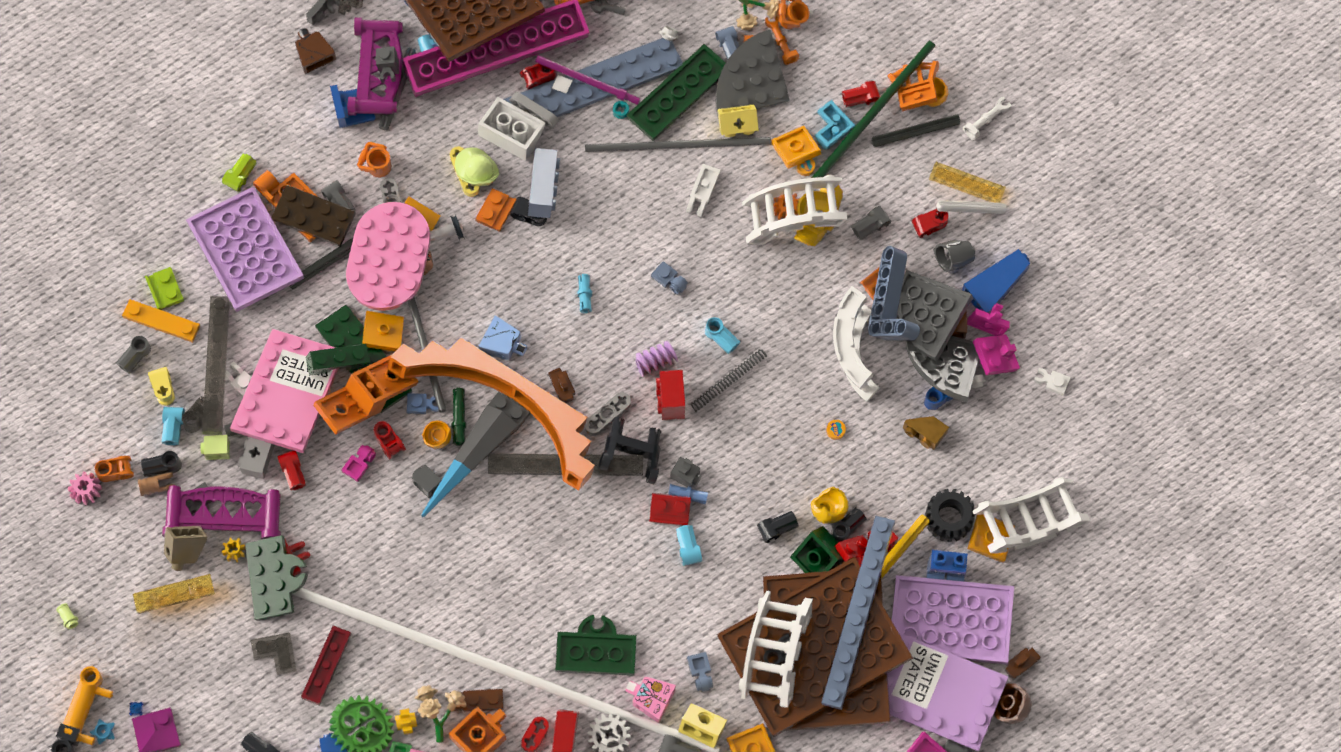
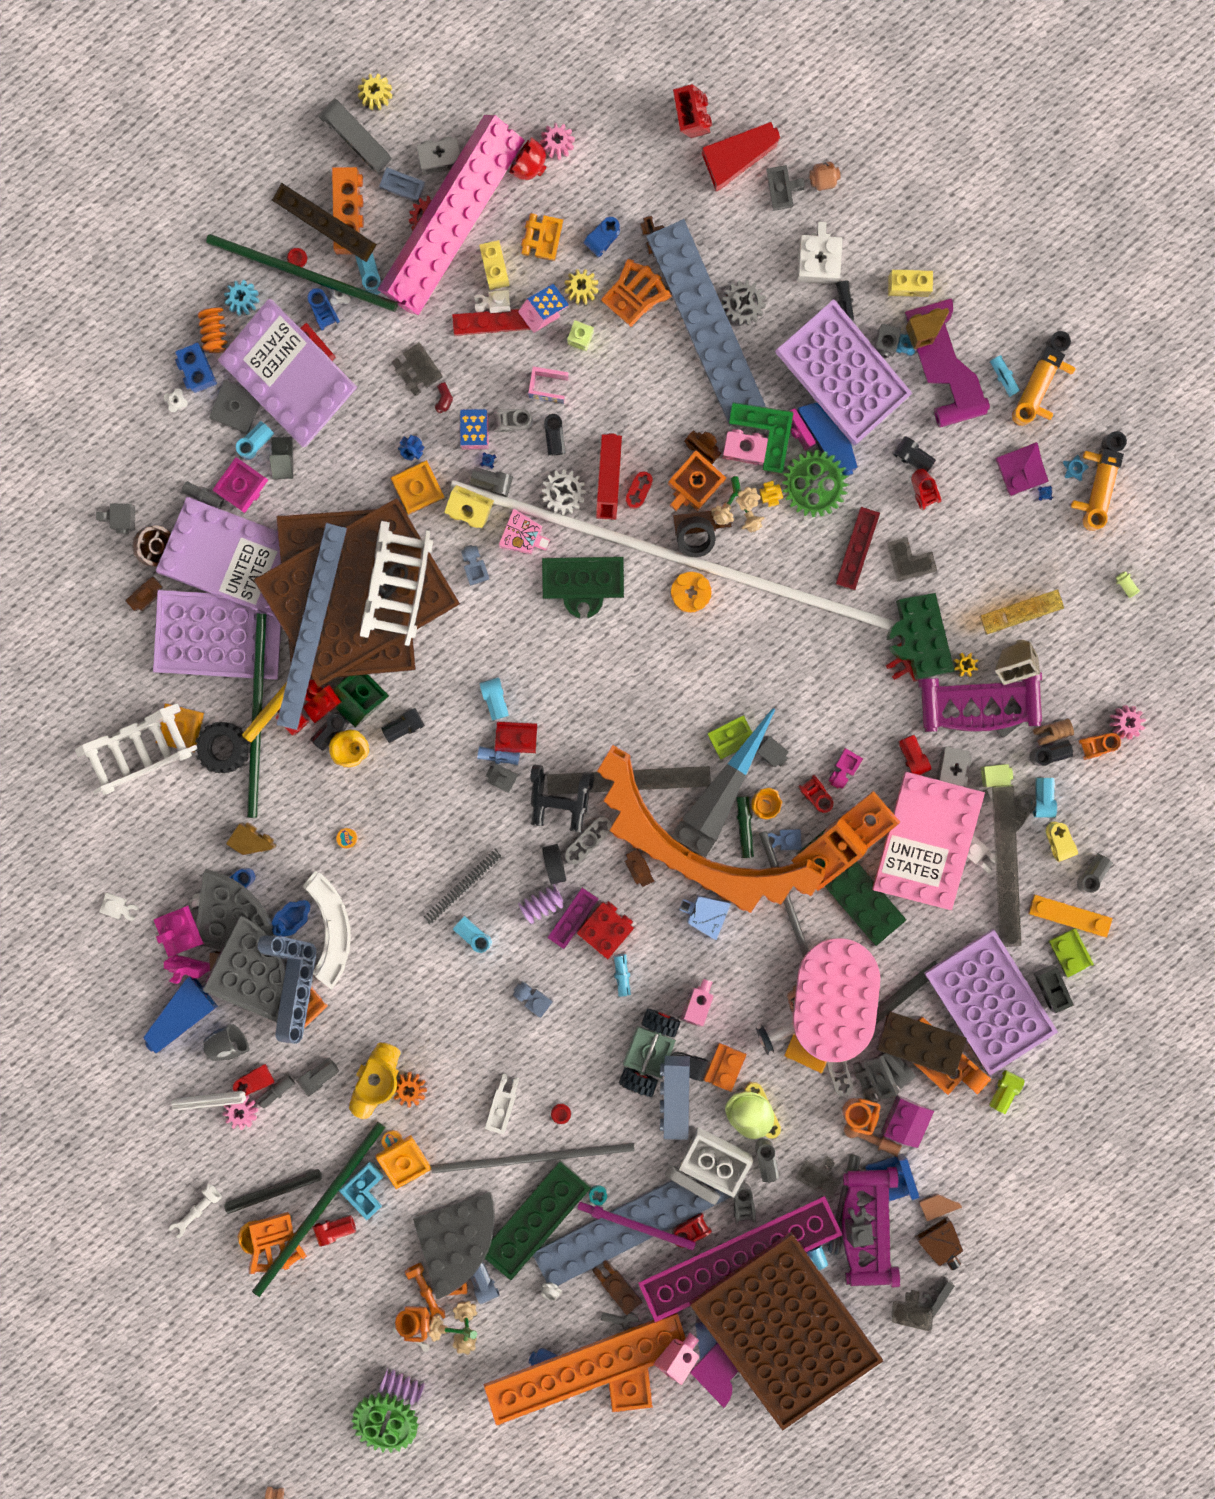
camera: 175 degrees right, 20 degrees up
dark green arch [305,344,370,376] -> none
light orange plate [362,311,404,352] -> none
white sticker [552,75,572,93] -> none
red brick [656,370,685,420] -> none
light yellow brick [717,105,759,137] -> none
white fence [742,175,847,245] -> none
blue hips [926,550,968,582] -> none
clear yellow tile [929,162,1006,203] -> none
none -> dark grey brick [96,503,135,534]
none -> bright pink gear [223,1095,258,1130]
none -> dark green piece [247,613,267,818]
none -> dark grey axle [257,1074,295,1108]
none -> blue arm [272,900,311,937]
none -> black tyre [542,844,567,885]
none -> magenta plate [547,887,599,949]
none -> red plate [551,1104,571,1124]
none -> red brick [577,901,634,960]
none -> reddish brown hinge [592,1260,642,1315]
none -> plate [619,1008,681,1097]
none -> light orange plate [671,572,712,613]
none -> black tyre [676,516,716,558]
none -> bright pink torso [680,978,714,1027]
none -> lime plate [707,715,753,760]
none -> dark grey piece [733,1182,756,1224]
none -> dark grey piece [755,1138,780,1183]
none -> clear smoke plate [795,1156,841,1199]
none -> nougat pin [844,1123,902,1157]
none -> dark grey plate [853,1055,899,1101]
none -> magenta slope [881,1095,934,1148]
none -> red piece [911,469,942,511]
none -> nougat tile [919,1194,962,1221]
none -> pearl dark grey brick [1033,965,1074,1014]

